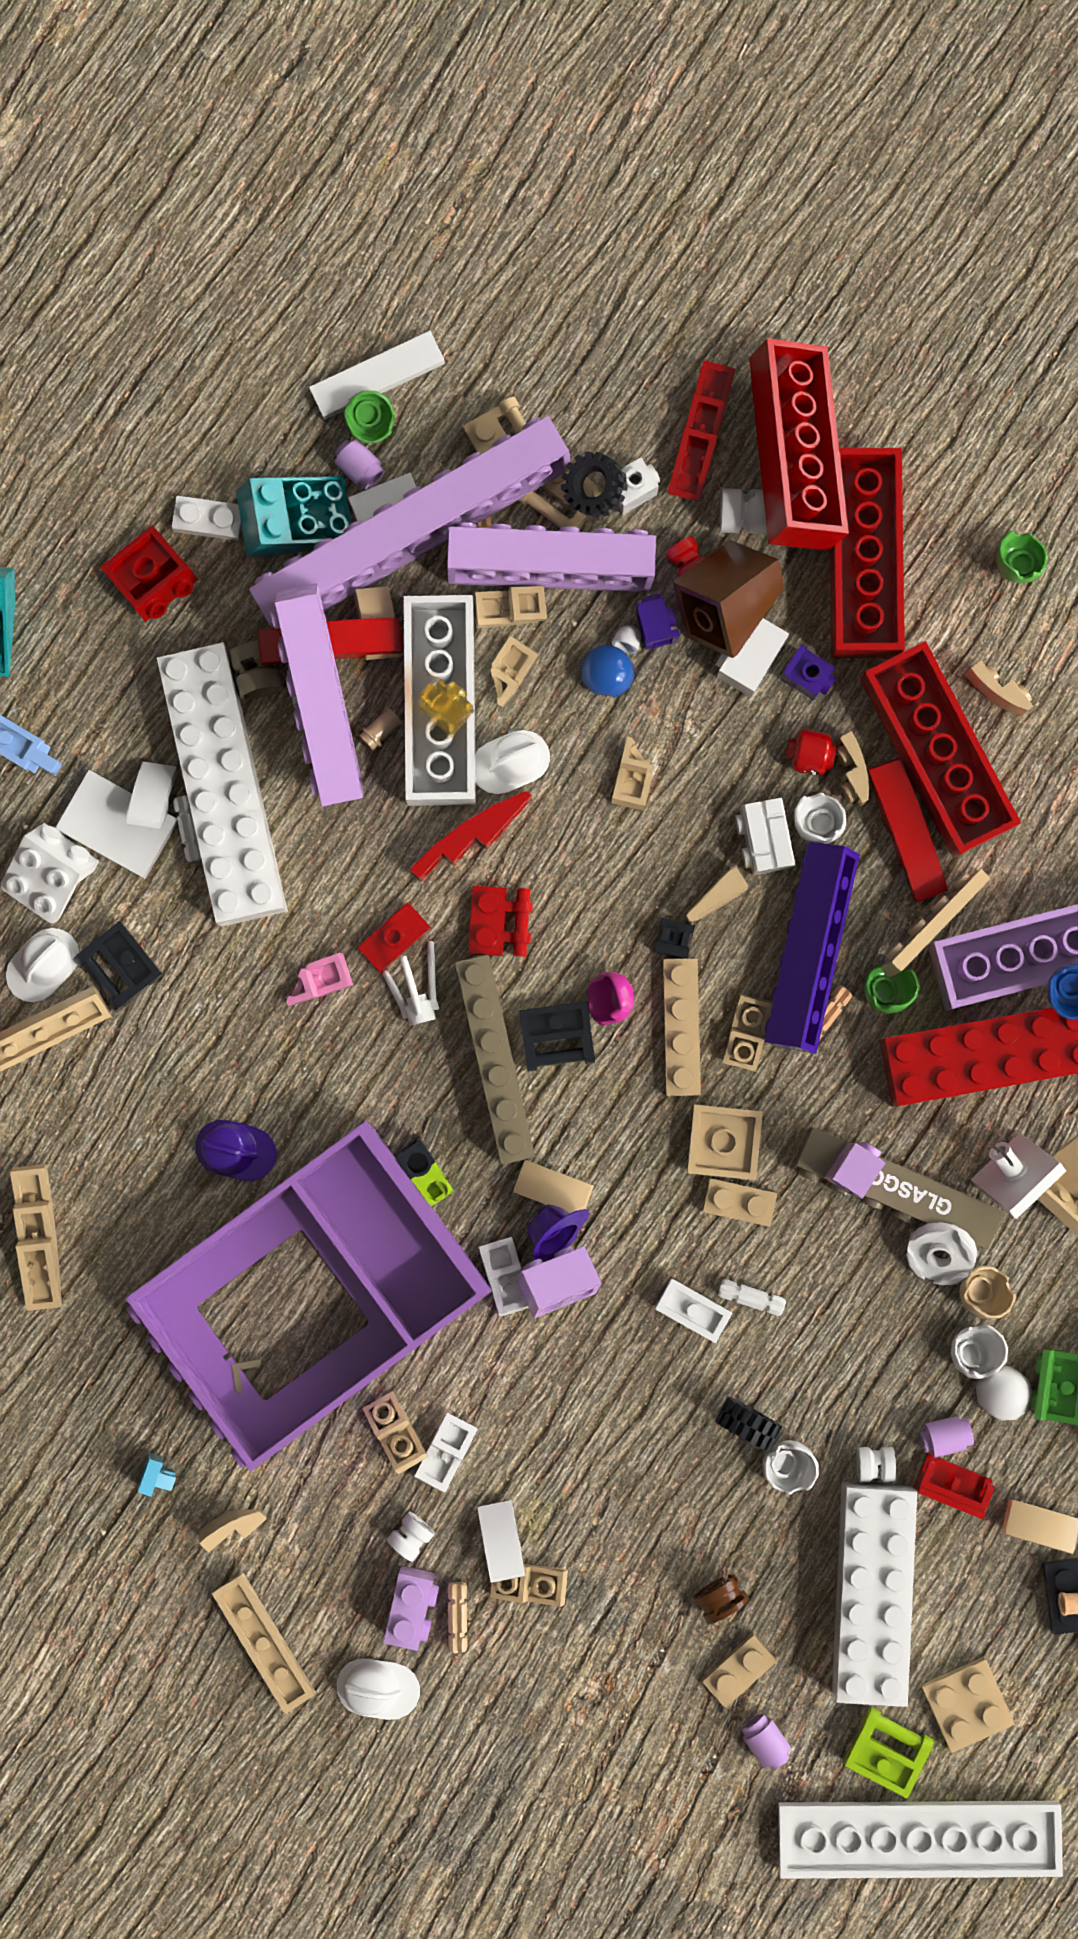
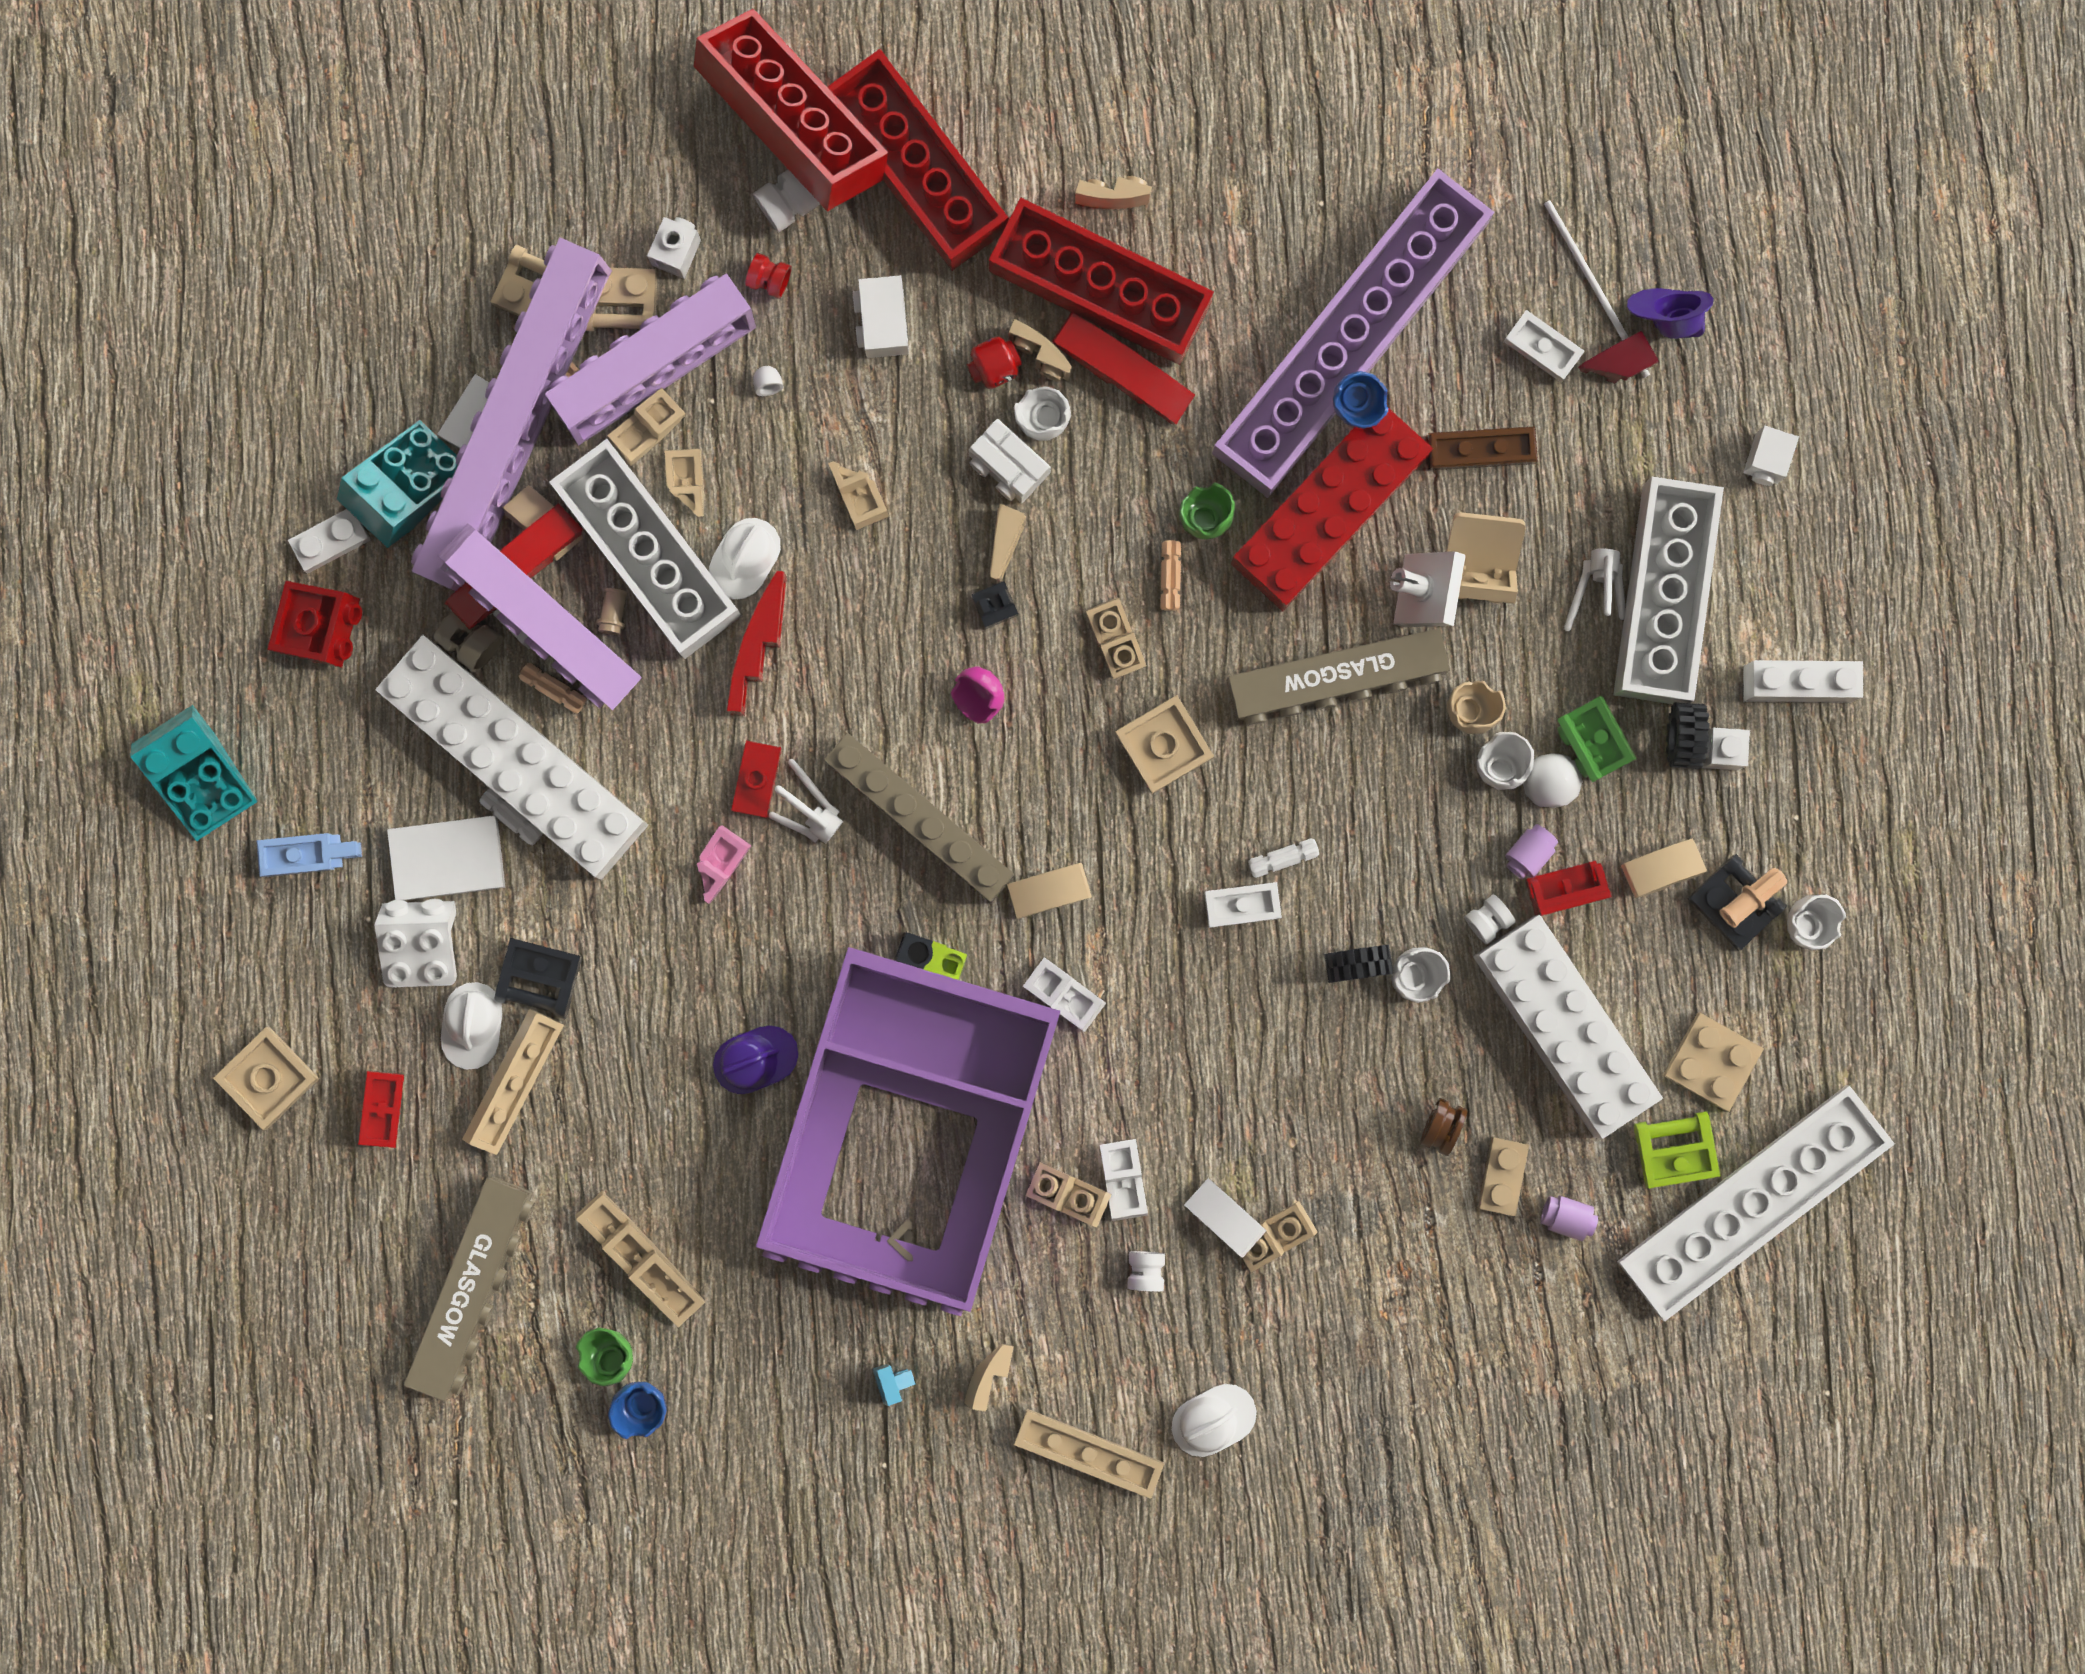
camera: 40 degrees left, 0 degrees up
white slope [126,761,176,829] -> none
white tile [309,331,445,420] -> none
lavender brick [335,439,385,490] -> none
bright green hair [344,390,395,443] -> none
lavender brick [383,1566,439,1651] -> none
clear yellow brick [419,679,474,738] -> none
tan axle [448,1582,467,1653] -> none
red plate [469,886,533,957] -> none
lavender brick [517,1246,602,1319] -> none
black plate [519,1001,595,1072] -> none
dark purple piece [527,1204,590,1262] -> none
black tyre [561,451,628,518] -> none
blue hair [580,645,635,698] -> none
dark purple brick [636,594,680,650] -> none
tan plate [663,959,701,1096] -> none
red slope [667,360,736,502] -> none
reddish brown slope [673,540,784,658] -> none
tan plate [702,1178,777,1227] -> none
dark purple brick [765,842,860,1054] -> none
dark purple brick [780,644,836,700] -> none
lavender brick [824,1141,886,1199] -> none
tan plate [880,869,991,977] -> none
white tile [906,1222,977,1285] -> none
bright green hair [995,531,1048,583] -> none
none -> light nougat axle [519,663,587,714]

